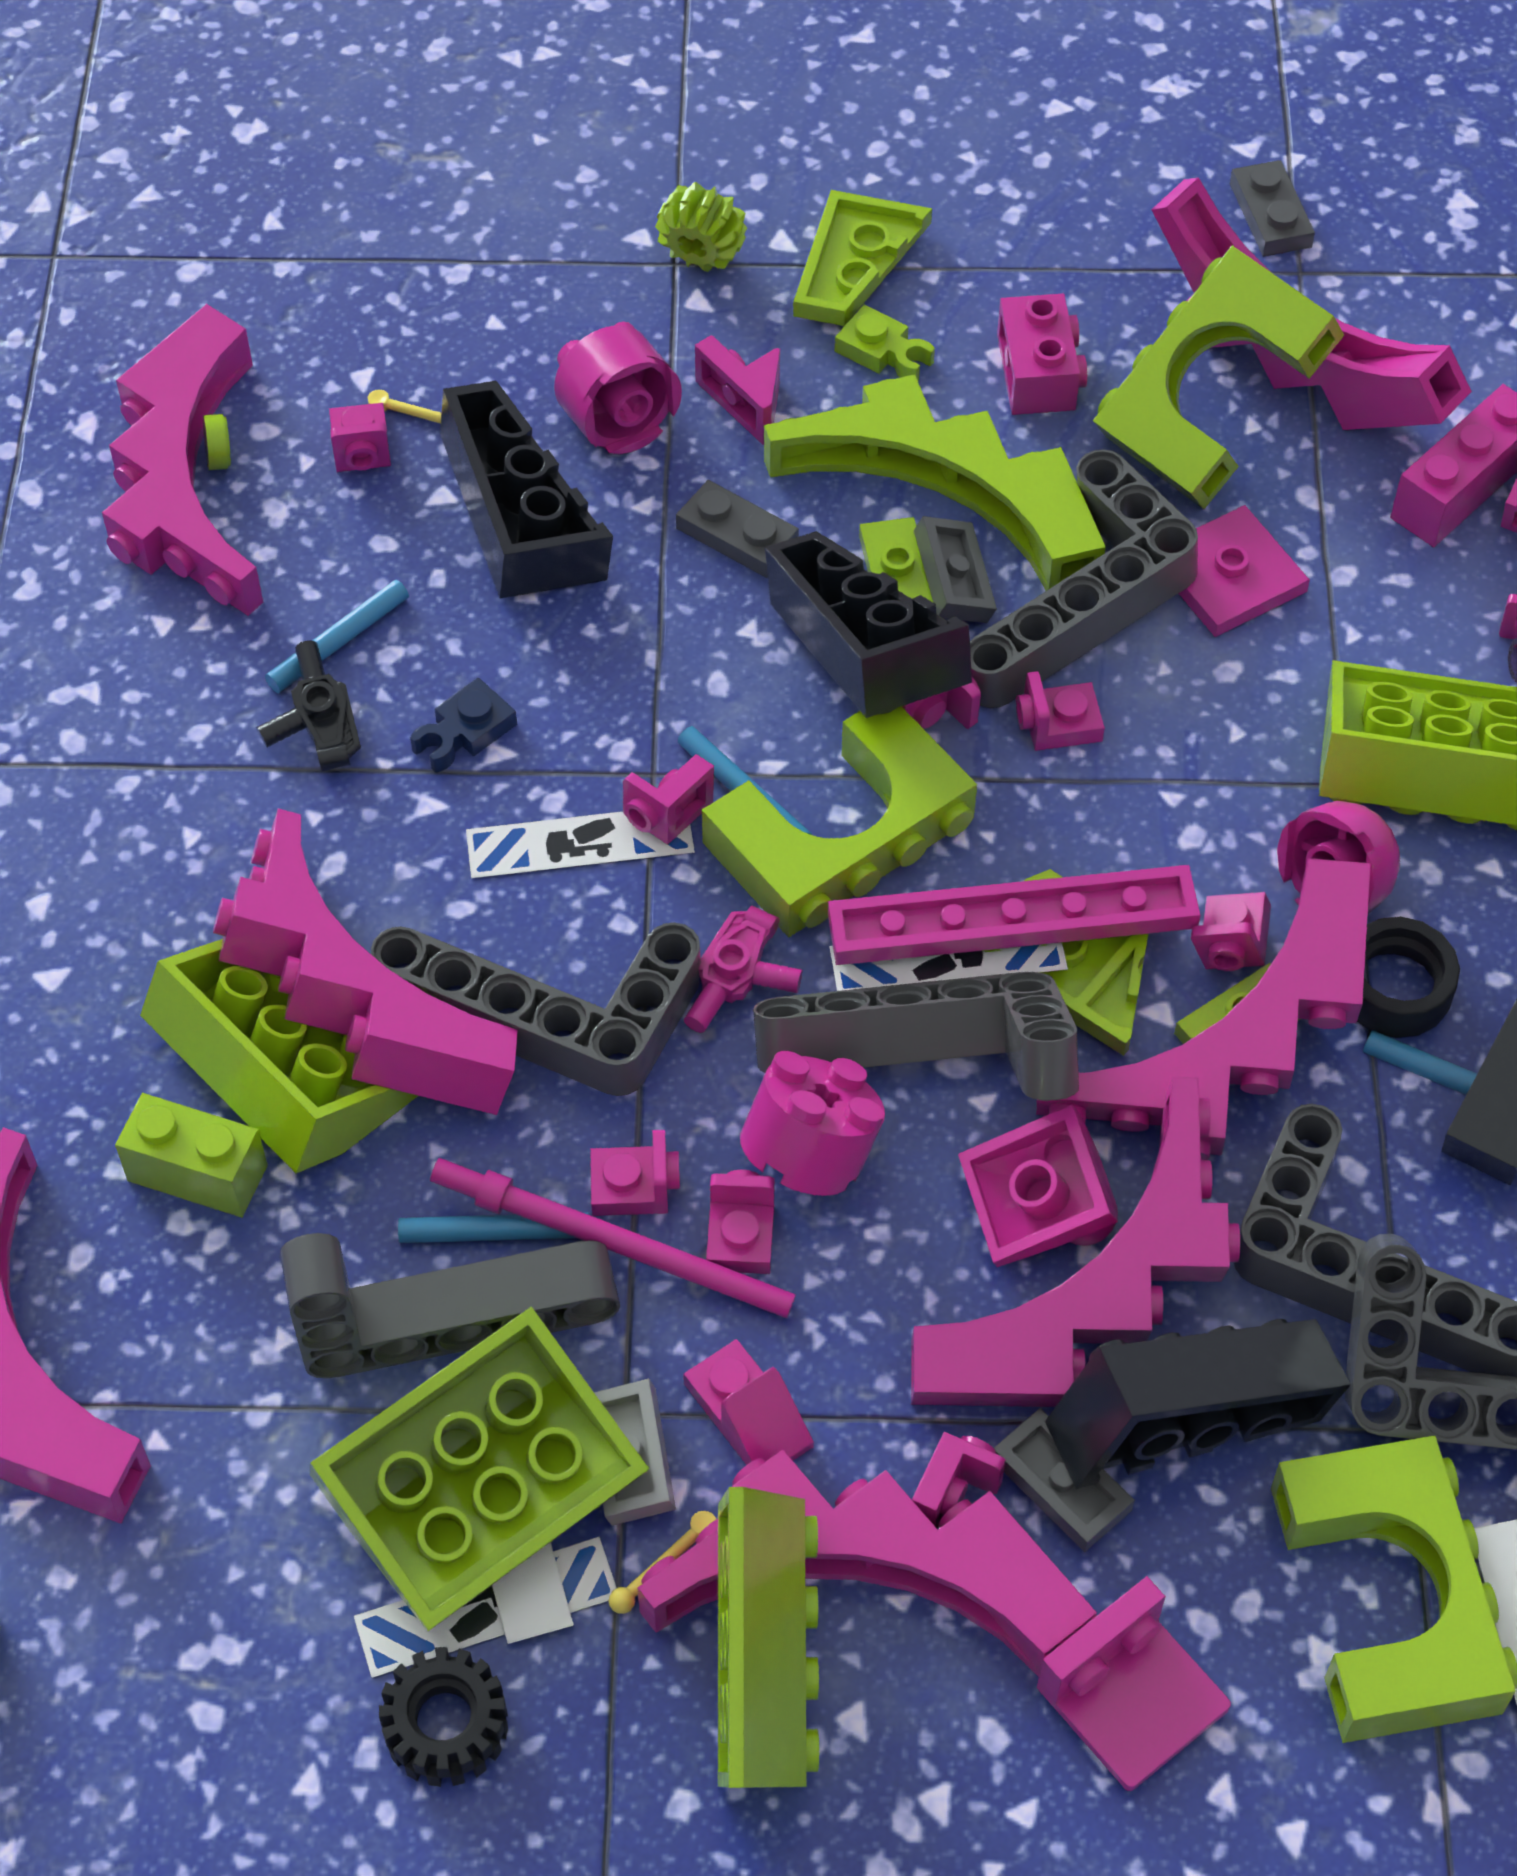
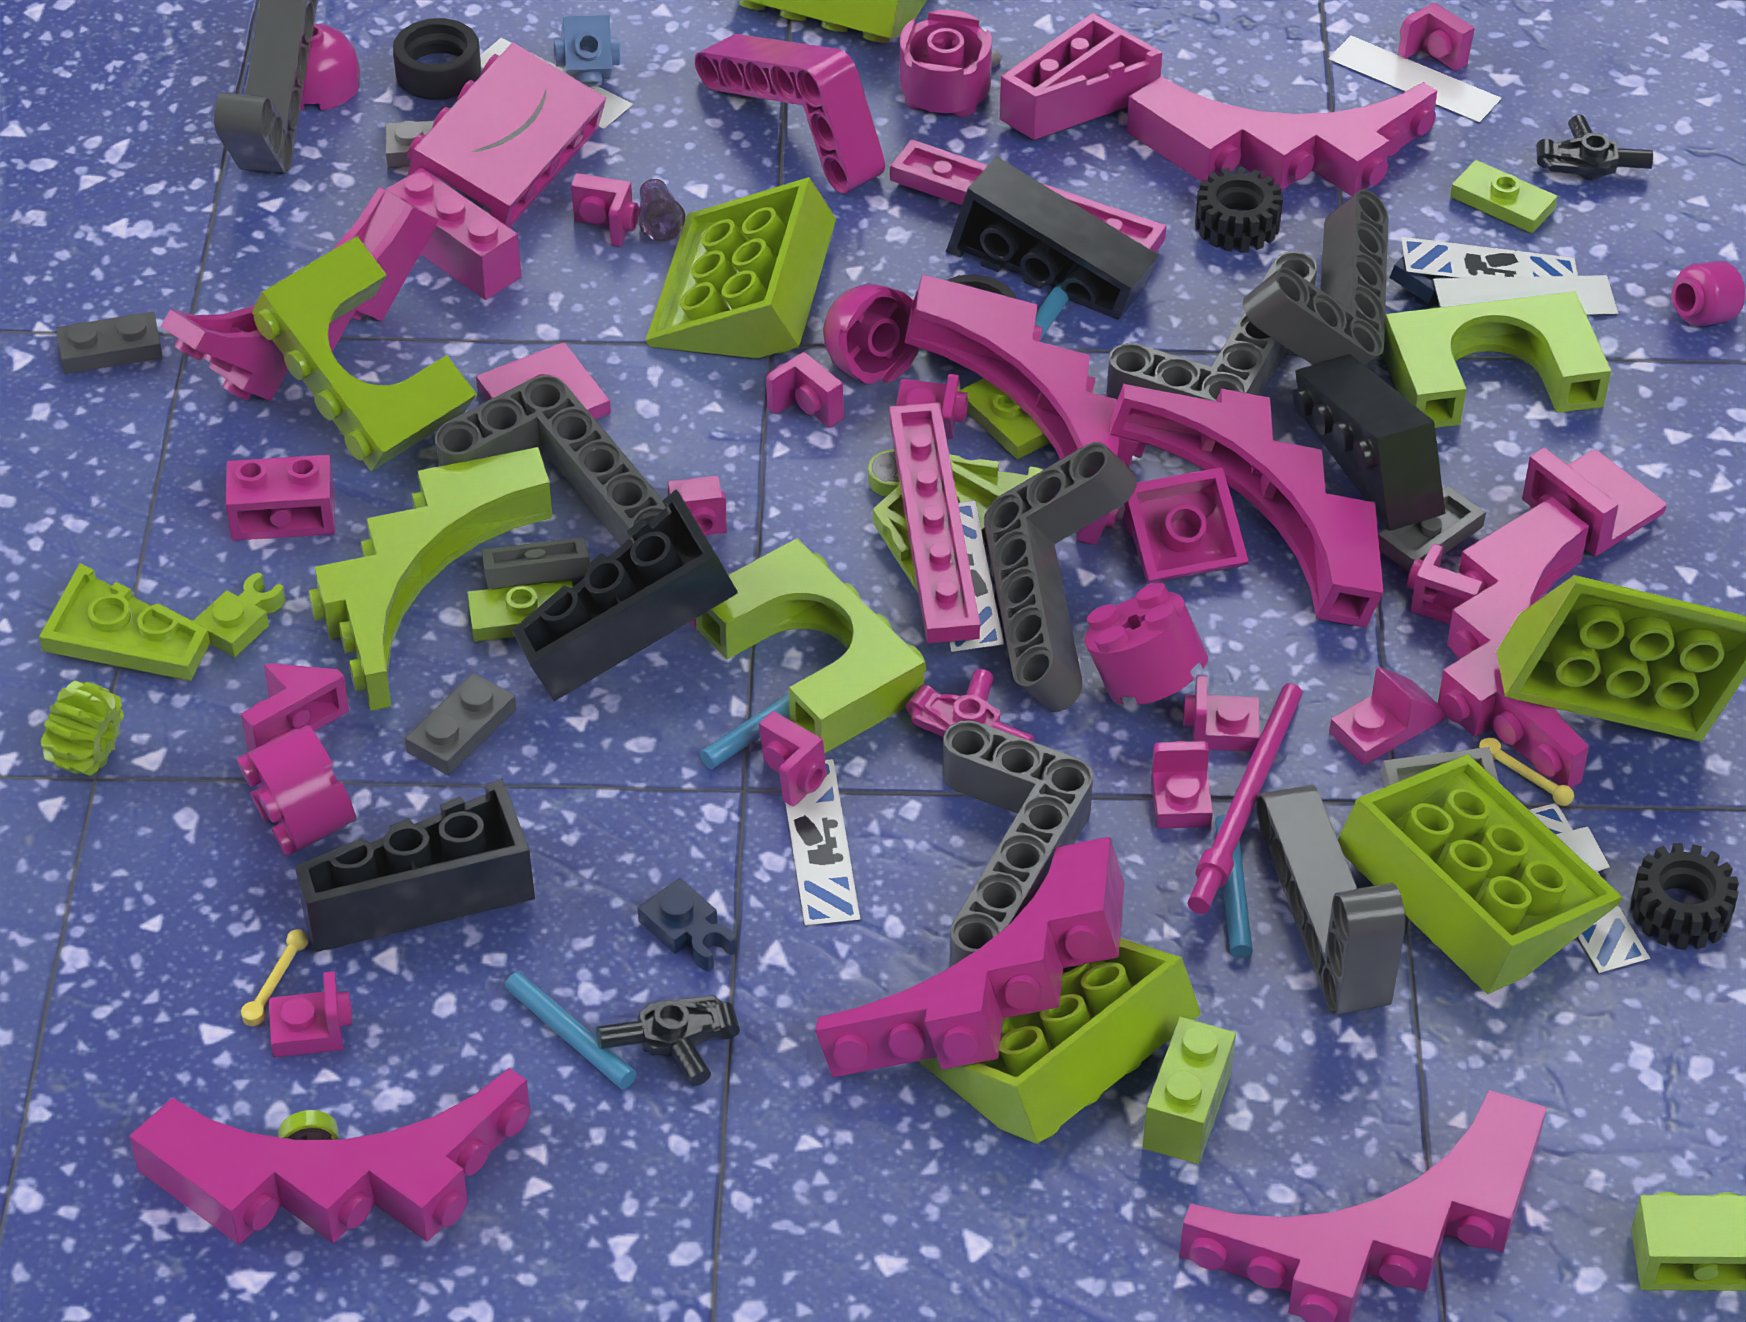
camera: 90 degrees left, 10 degrees down
none -> dark pink bracket [766,352,844,428]

